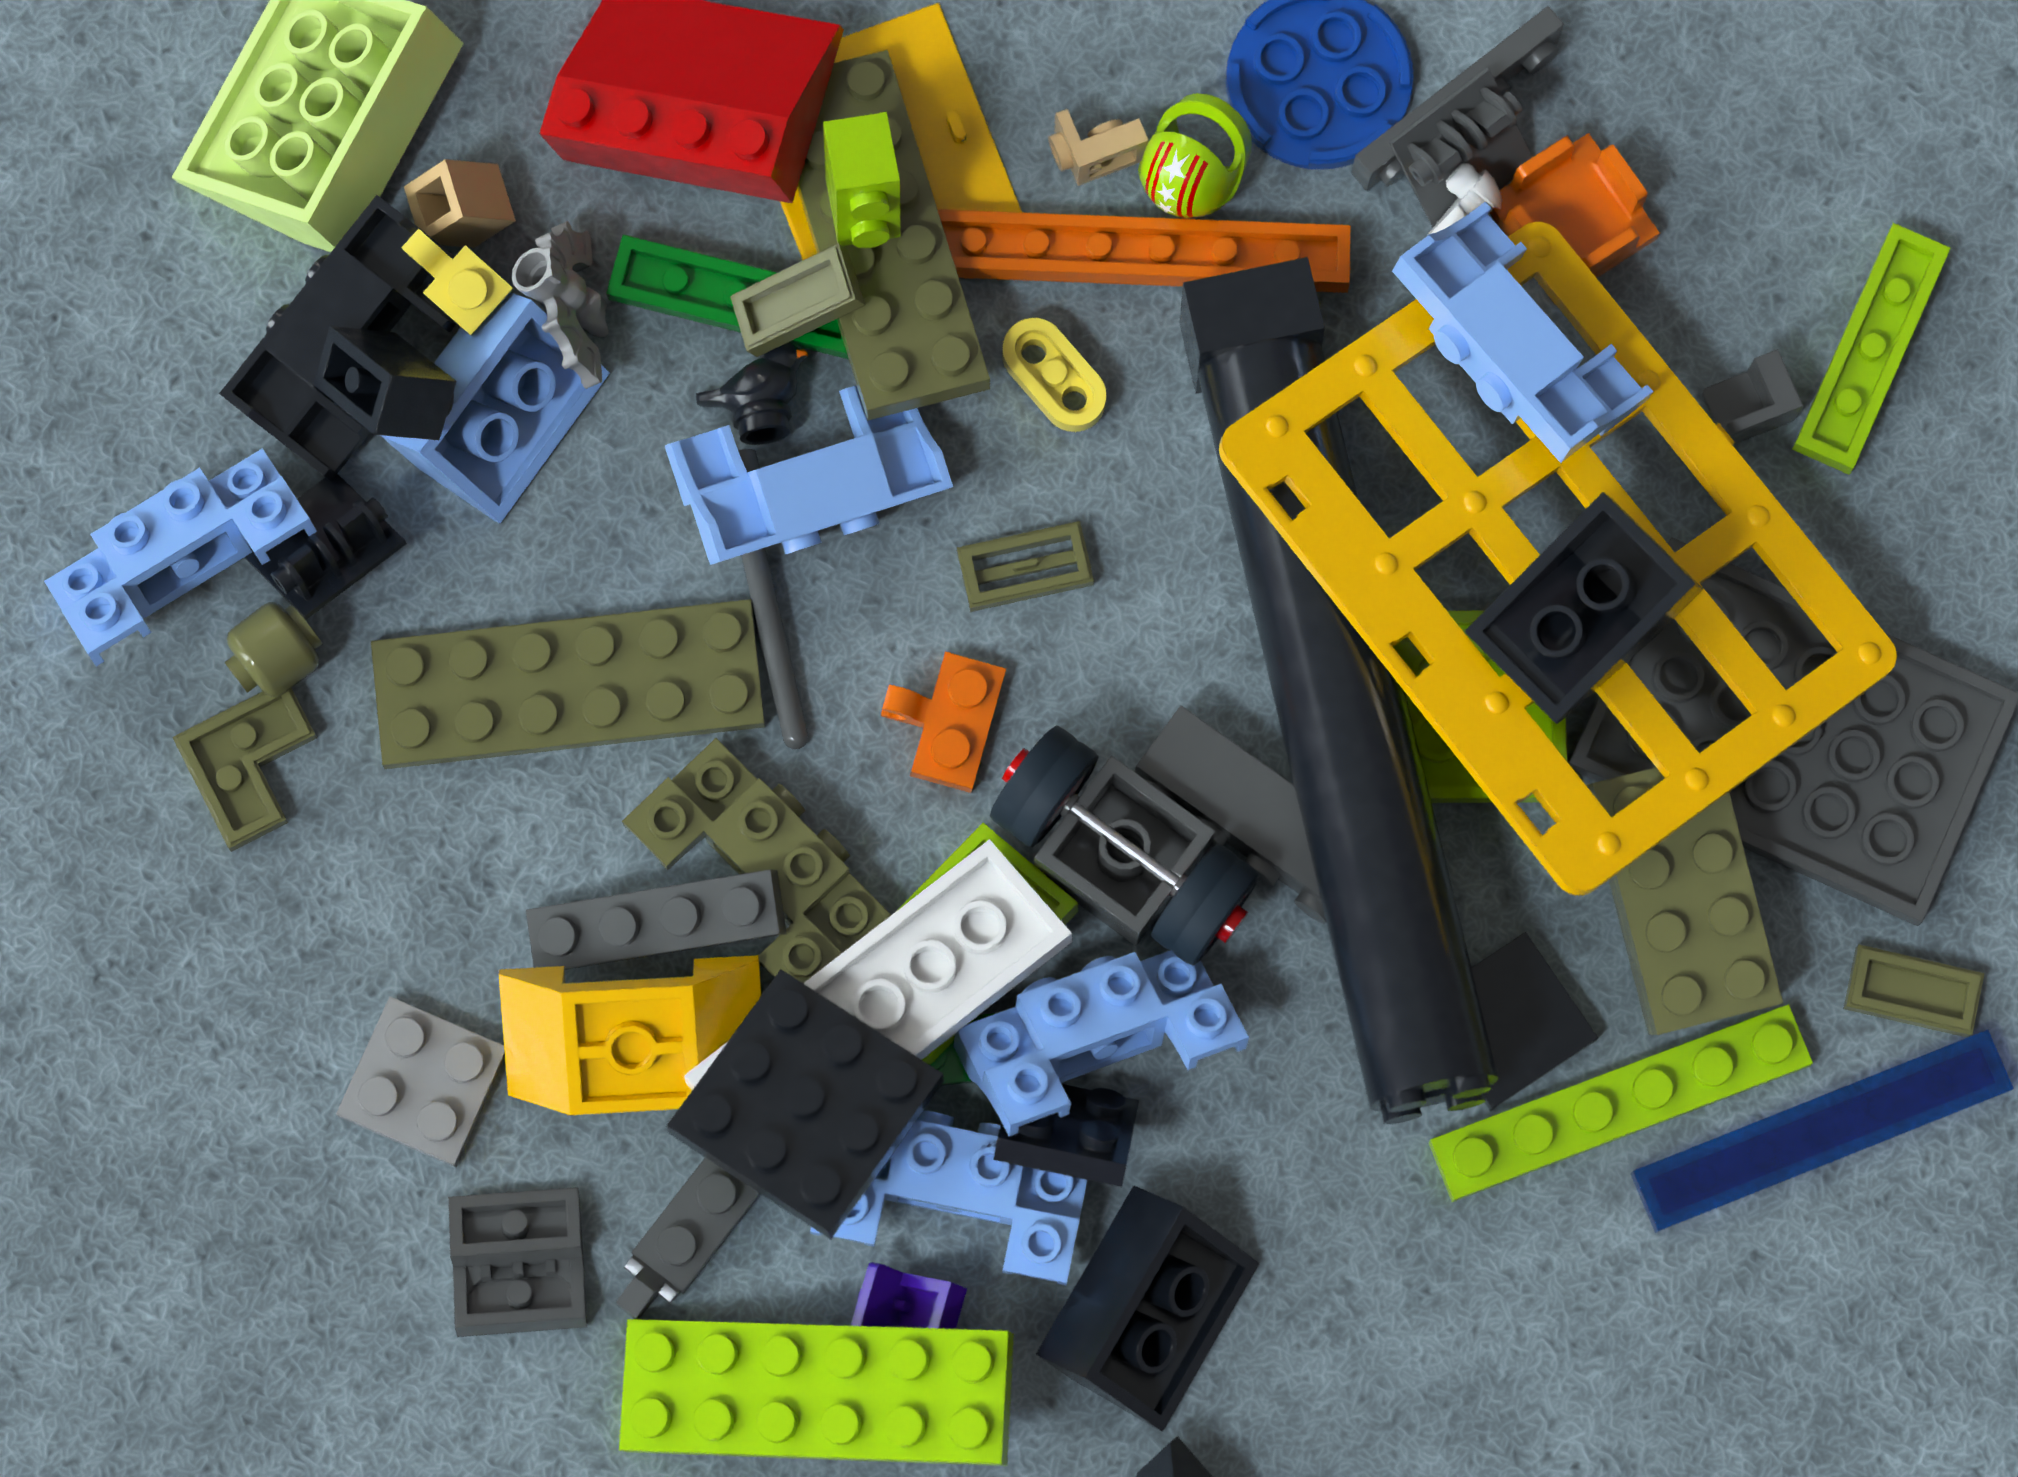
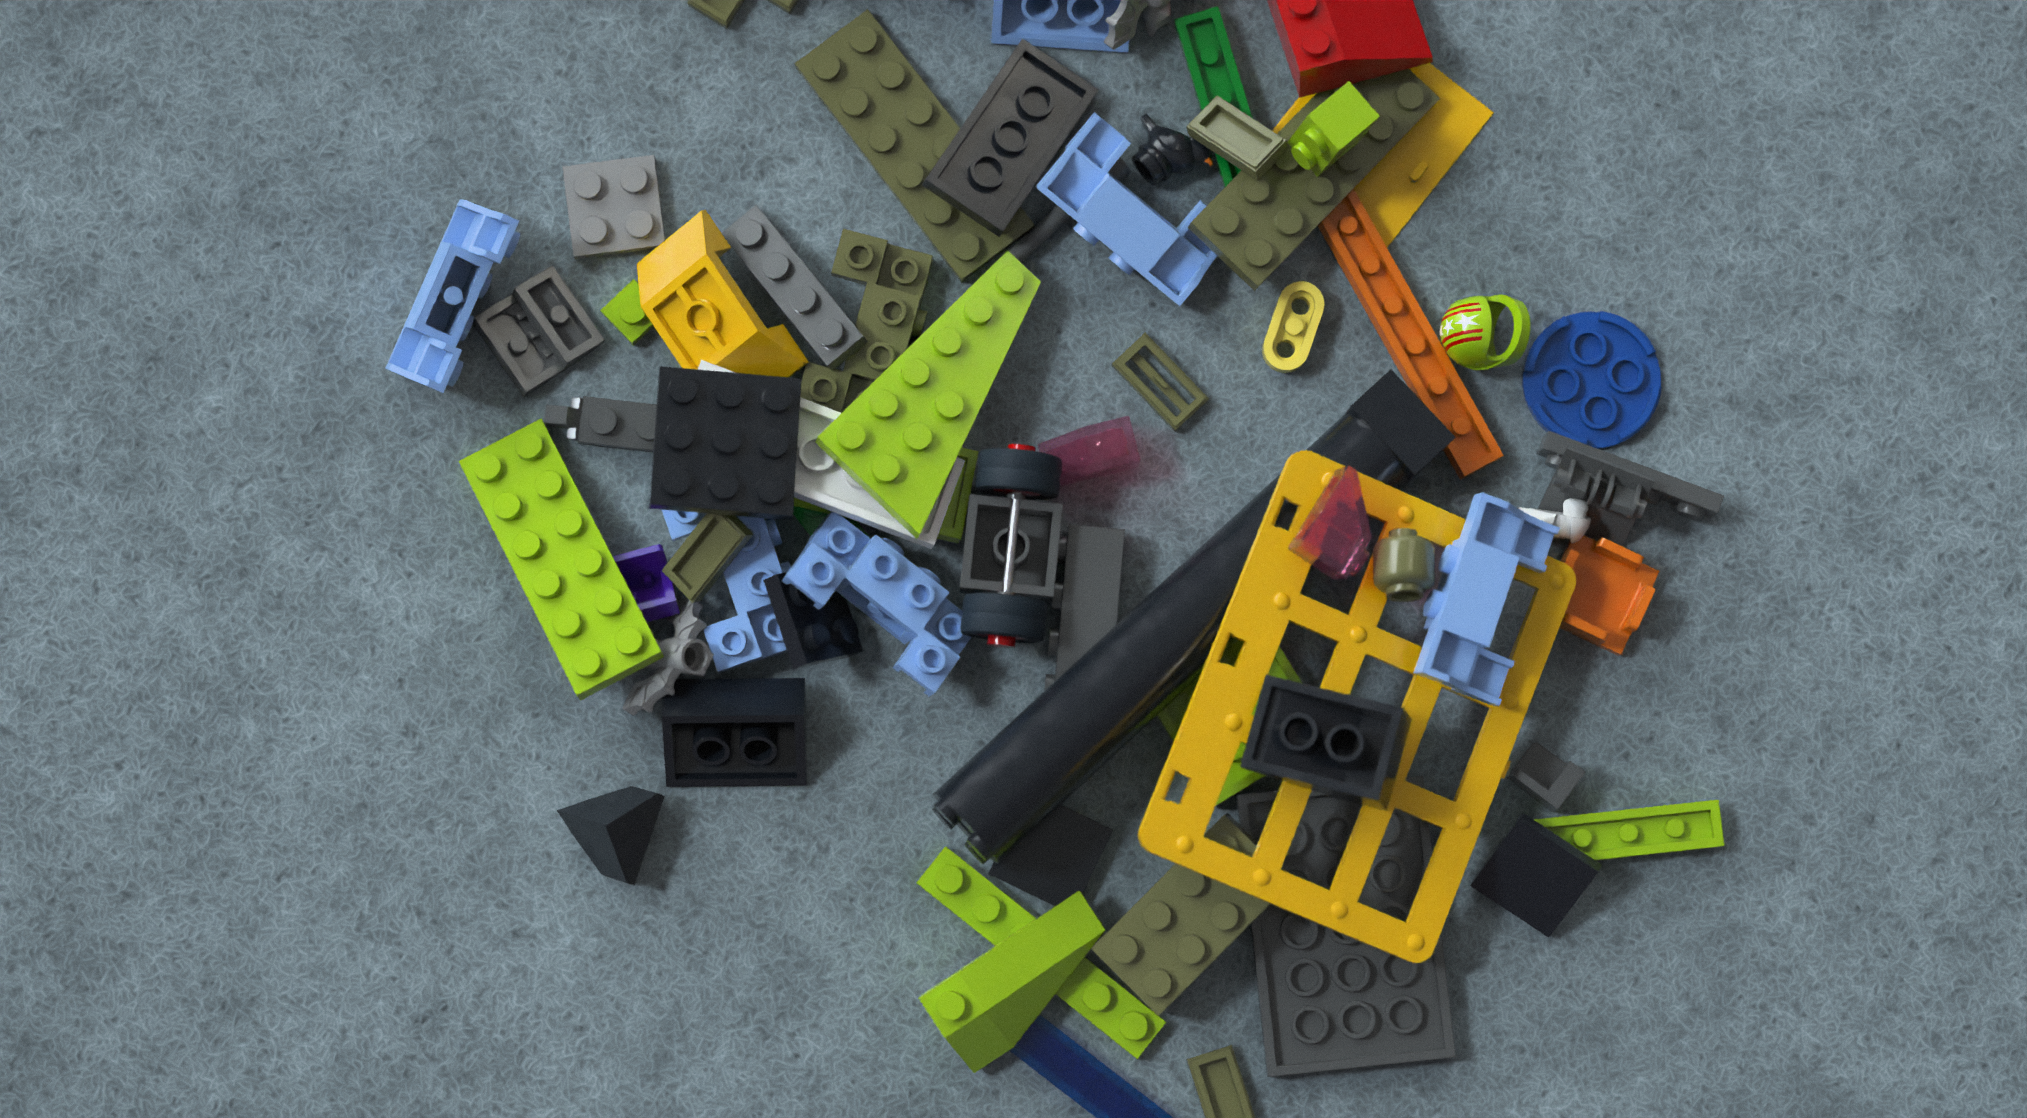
camera: 55 degrees right, 5 degrees up
orange plate [881,651,1006,793] -> none
tan bracket [1048,109,1149,186] -> none
none -> light blue bracket [385,199,520,393]
none -> lime plate [600,279,654,346]
none -> light grey animal [622,594,714,716]
none -> olive tile [662,513,754,603]
none -> lime wing [815,250,1041,539]
none -> lime wedge [918,890,1106,1073]
none -> black plate [922,38,1099,237]
none -> clear pink slope [1037,416,1141,487]
none -> clear pink slope [1287,466,1372,580]
none -> olive head [1373,528,1436,602]
none -> black tile [1470,812,1602,938]

